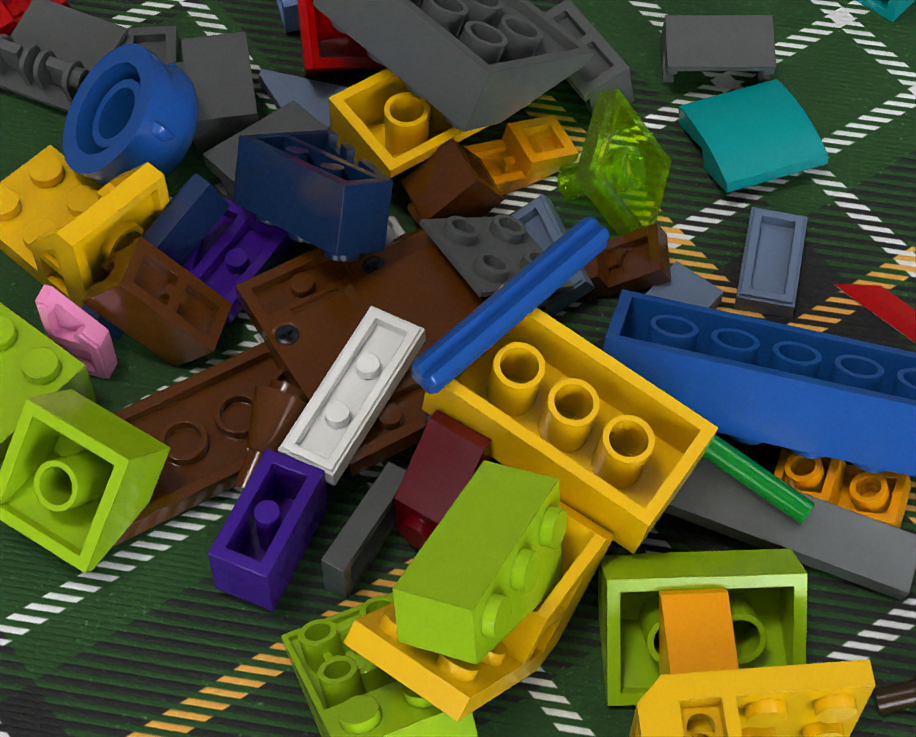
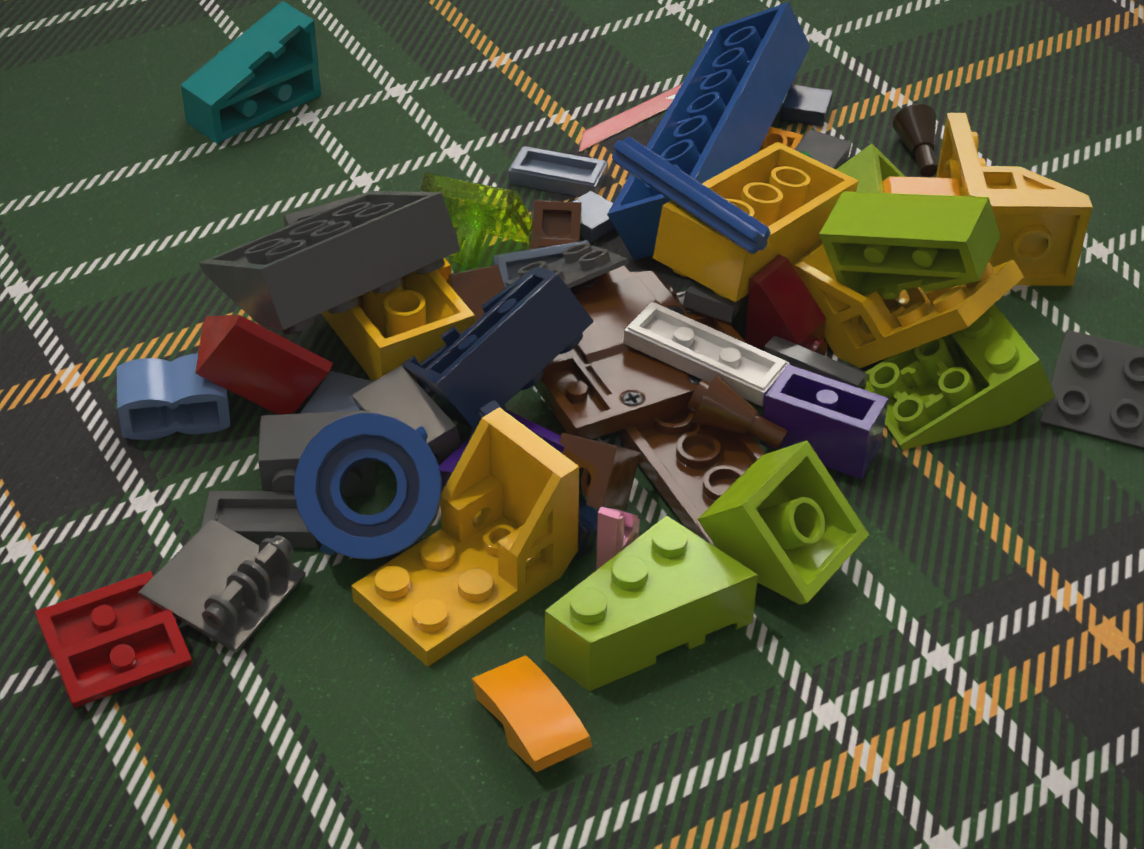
camera: 85 degrees left, 15 degrees down
dark grey hinge [659,15,776,83] -> none
teal slope [678,79,828,193] -> none

